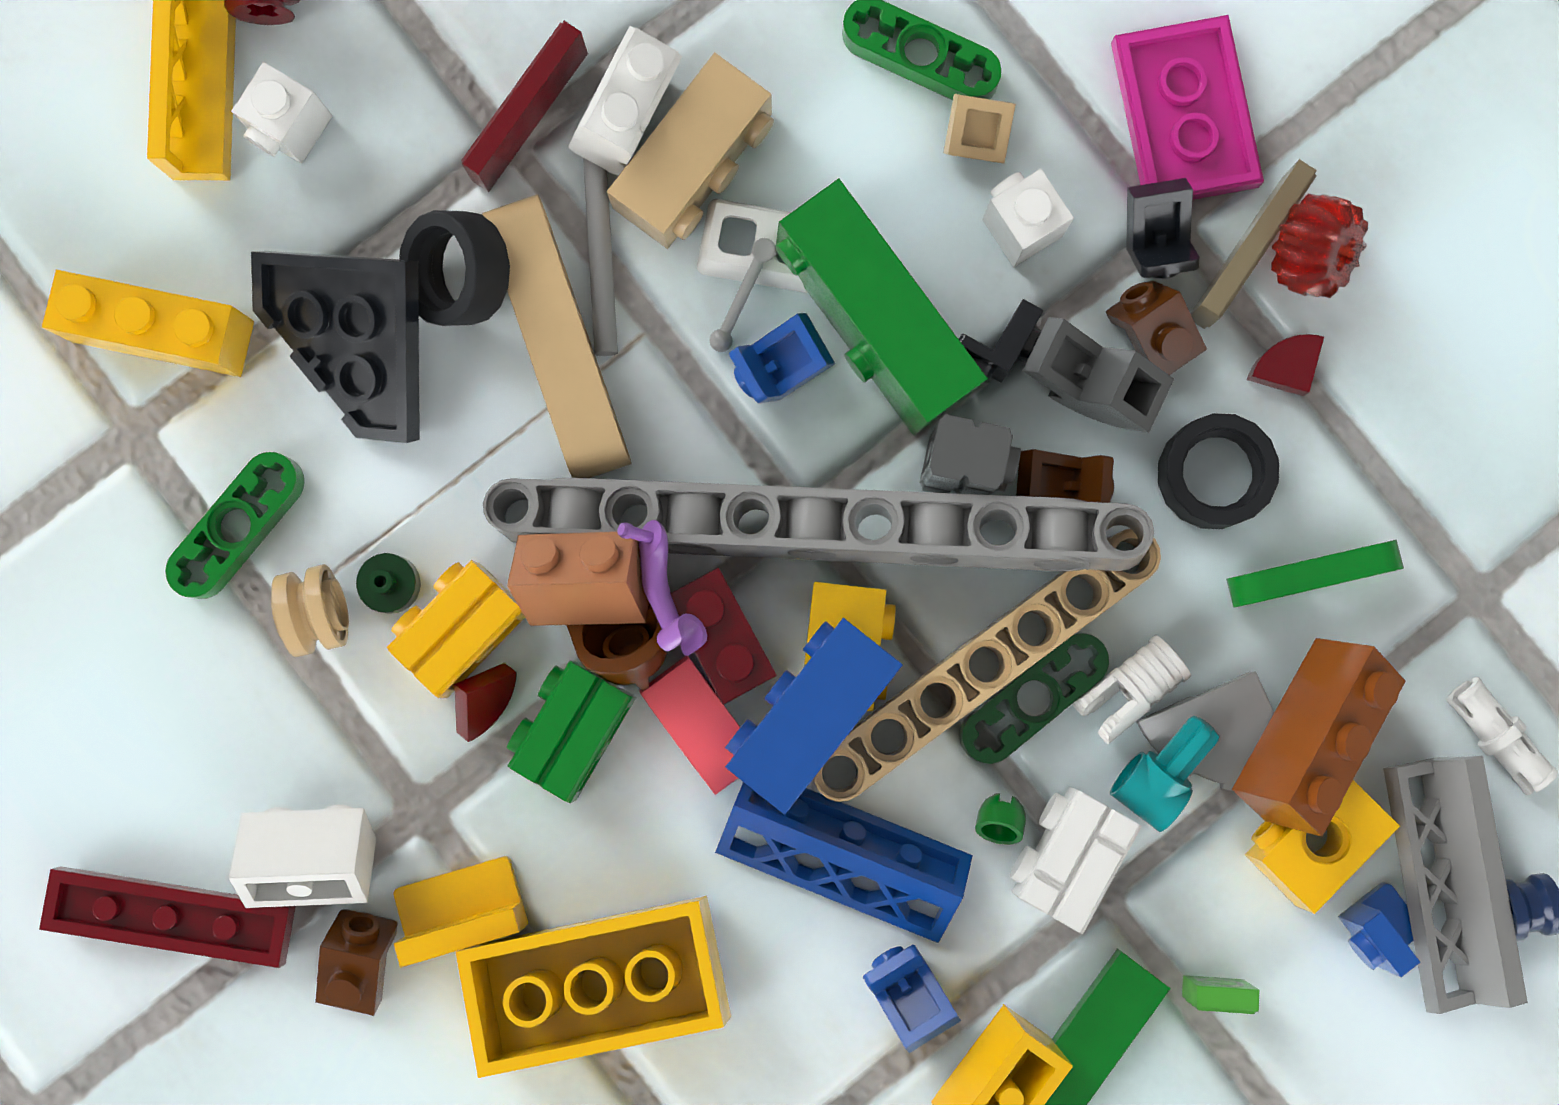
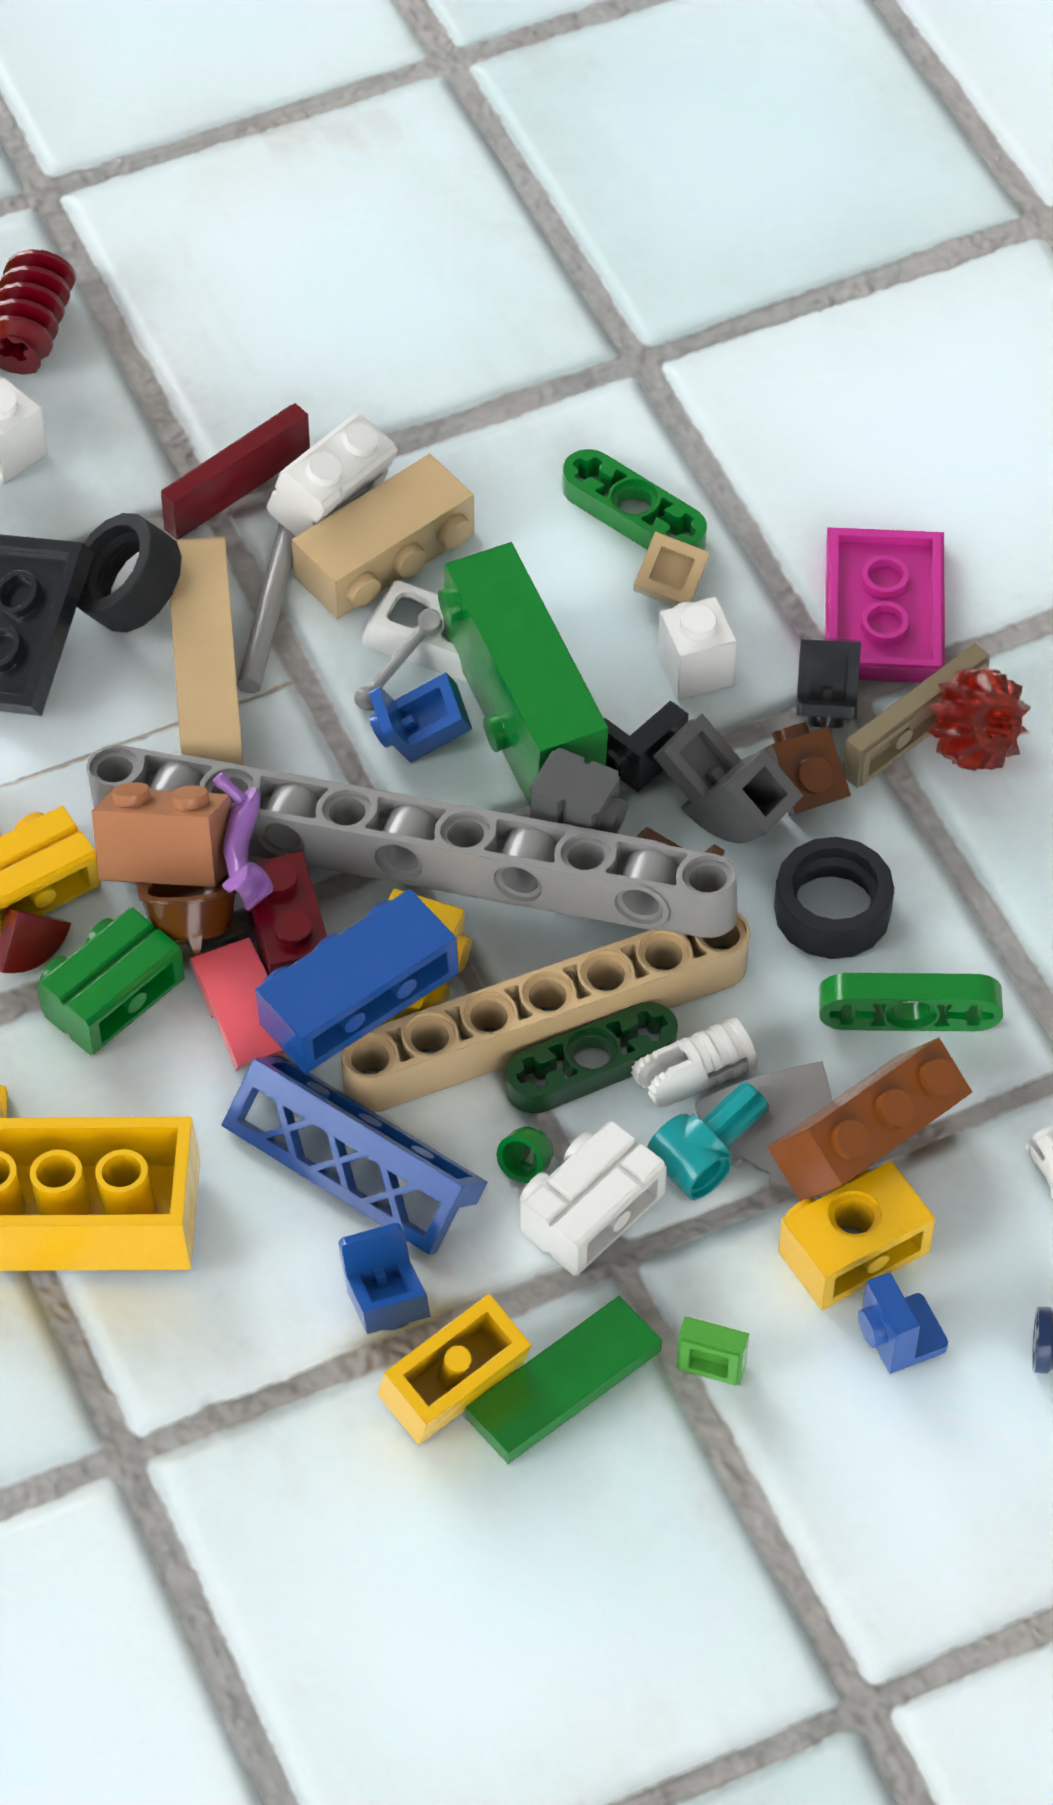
camera: 10 degrees right, 30 degrees down
dark red tile [1247,334,1324,396] -> none
light grey fence [1383,756,1528,1014] -> none

